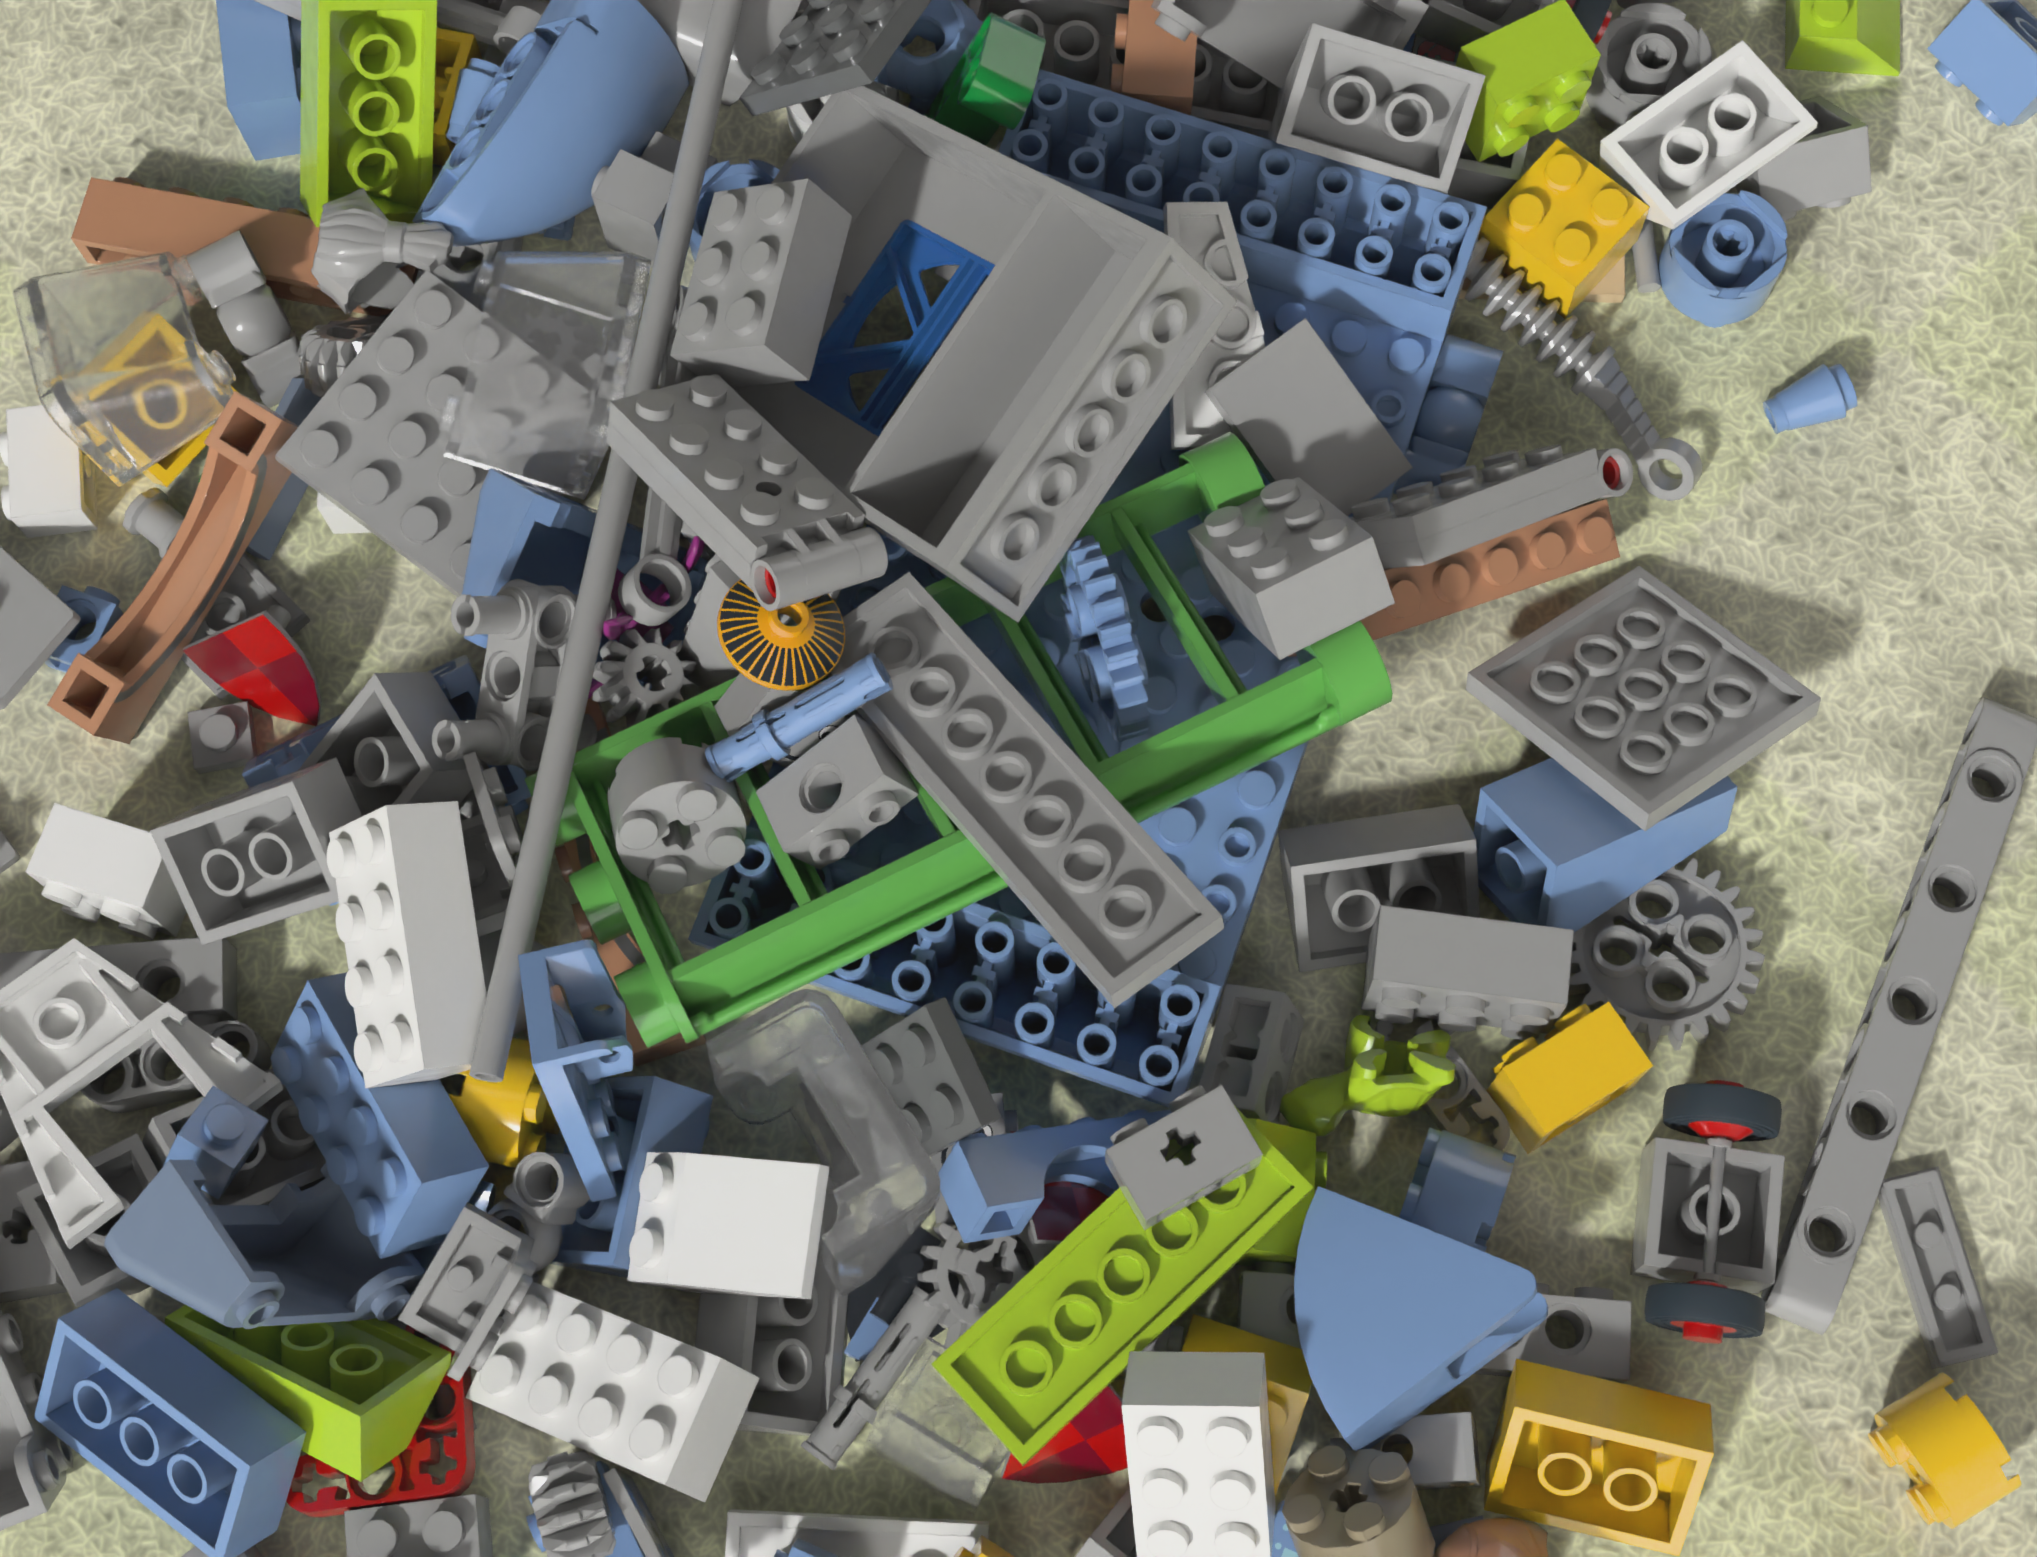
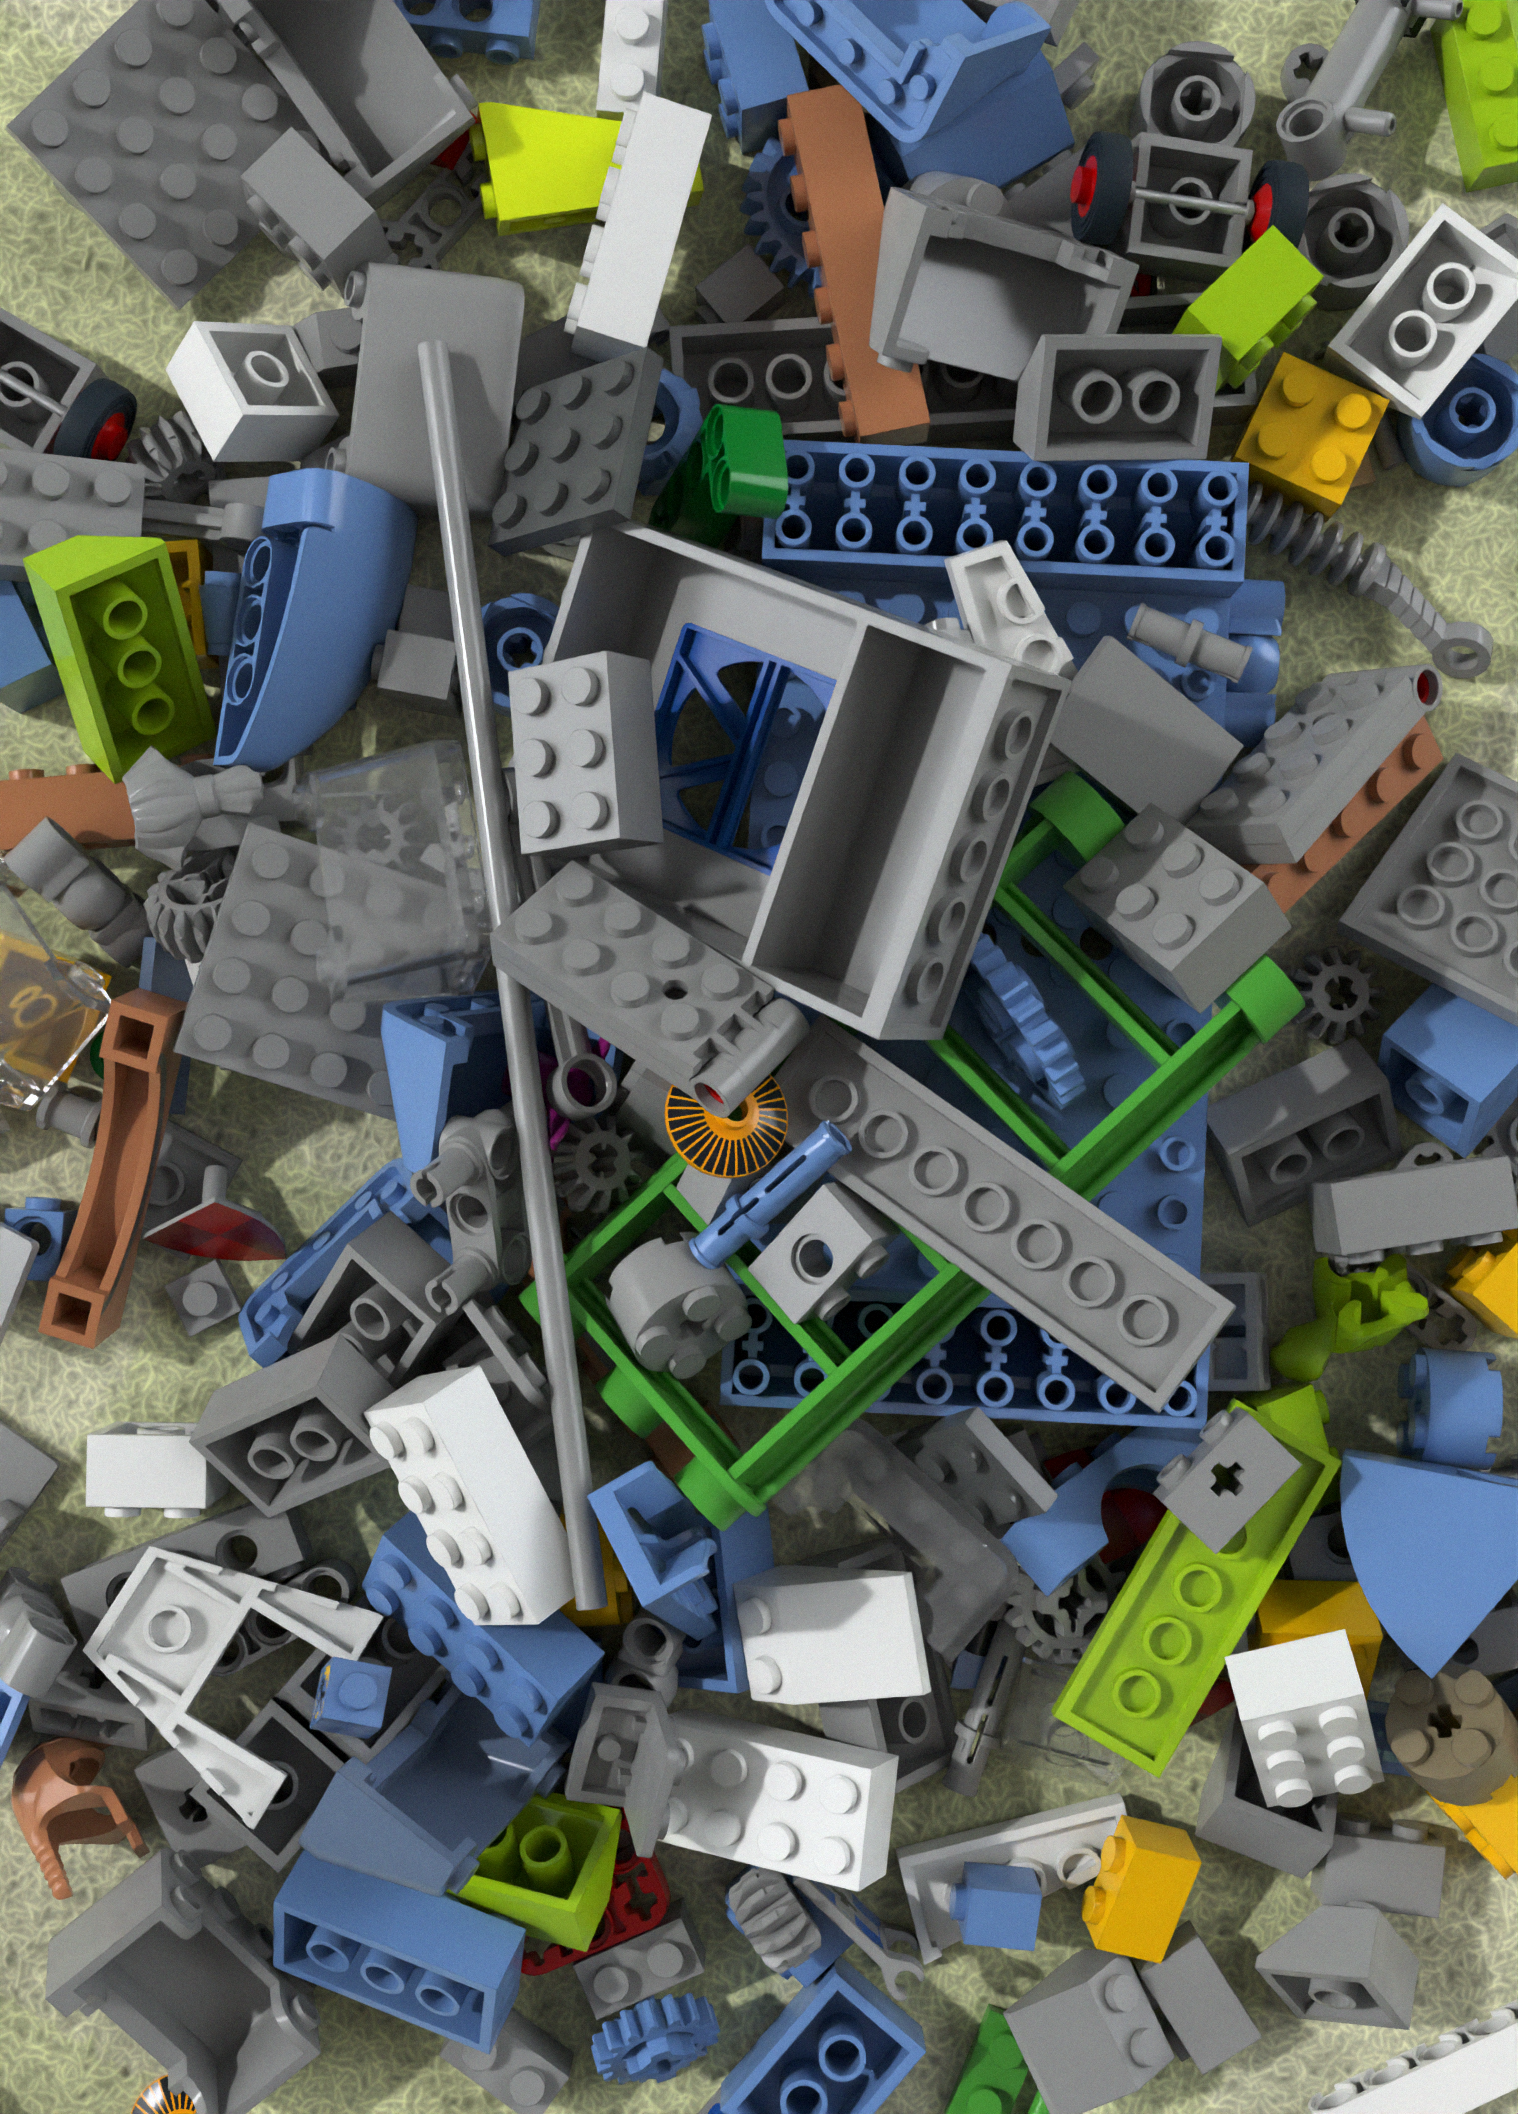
camera: 20 degrees left, 15 degrees up
none -> light grey pin [1126,602,1253,684]
none -> light grey gear [1288,945,1386,1044]

